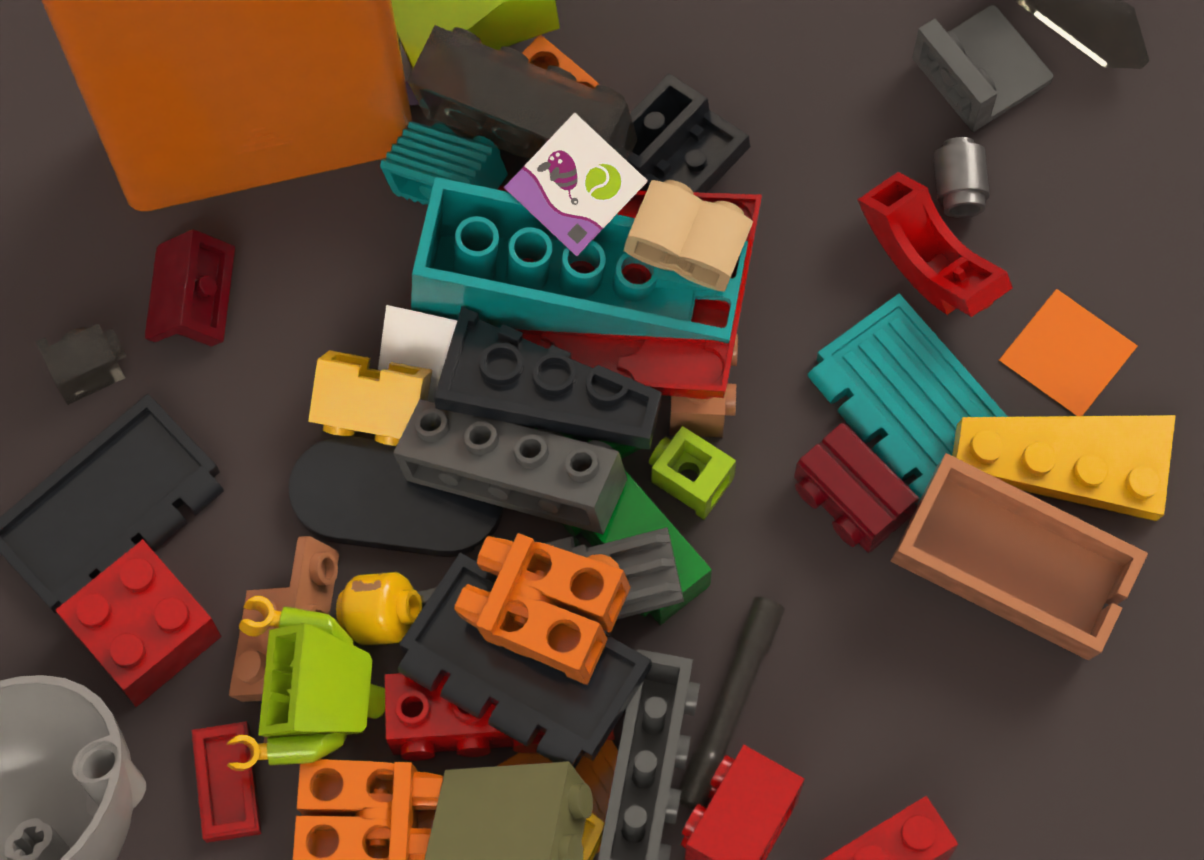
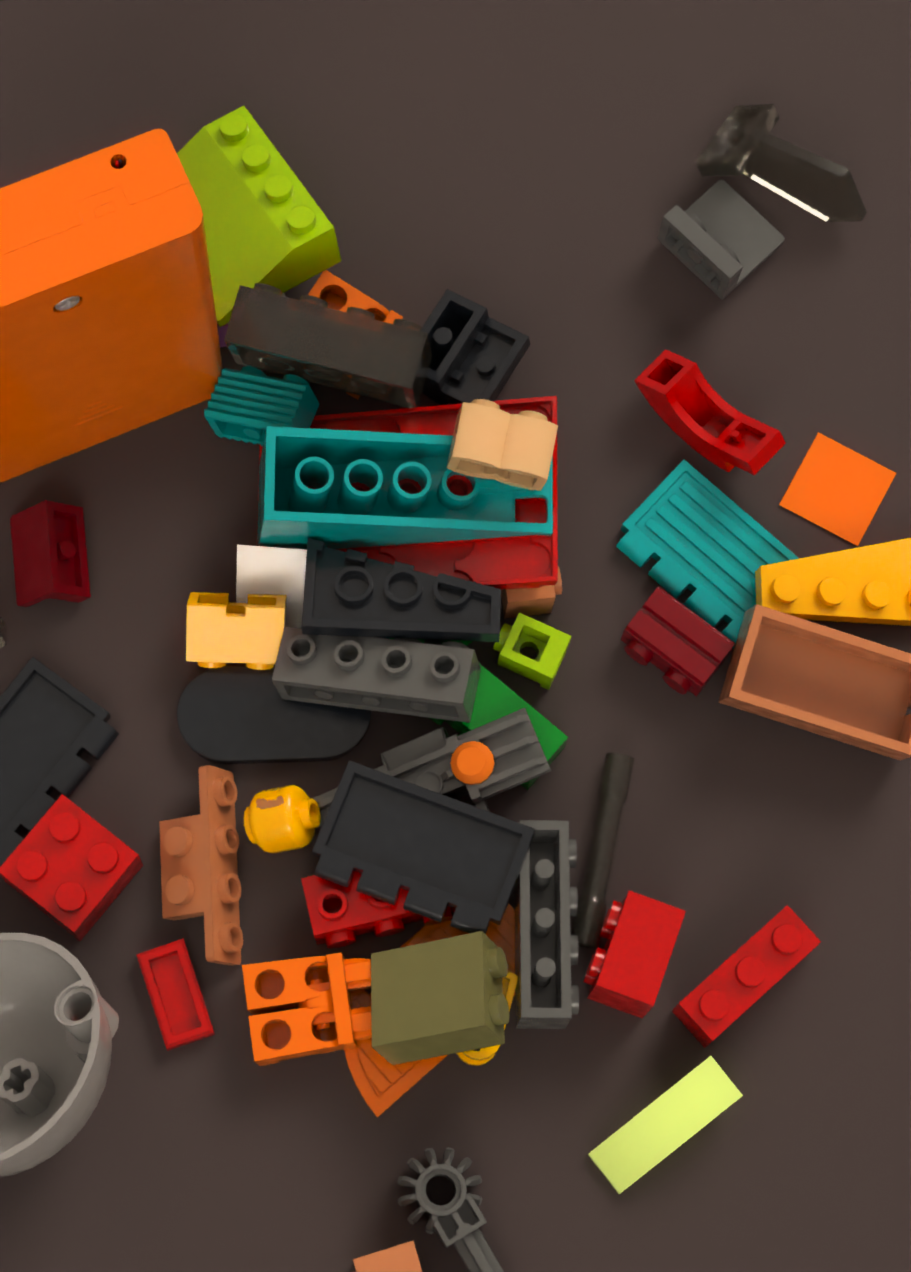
camera: 20 degrees left, 5 degrees up
lime torso [226,596,385,771] -> none
orange hips [454,533,631,685] -> none
sticker [504,112,648,256] -> none
flat silver brick [933,137,990,218] -> none

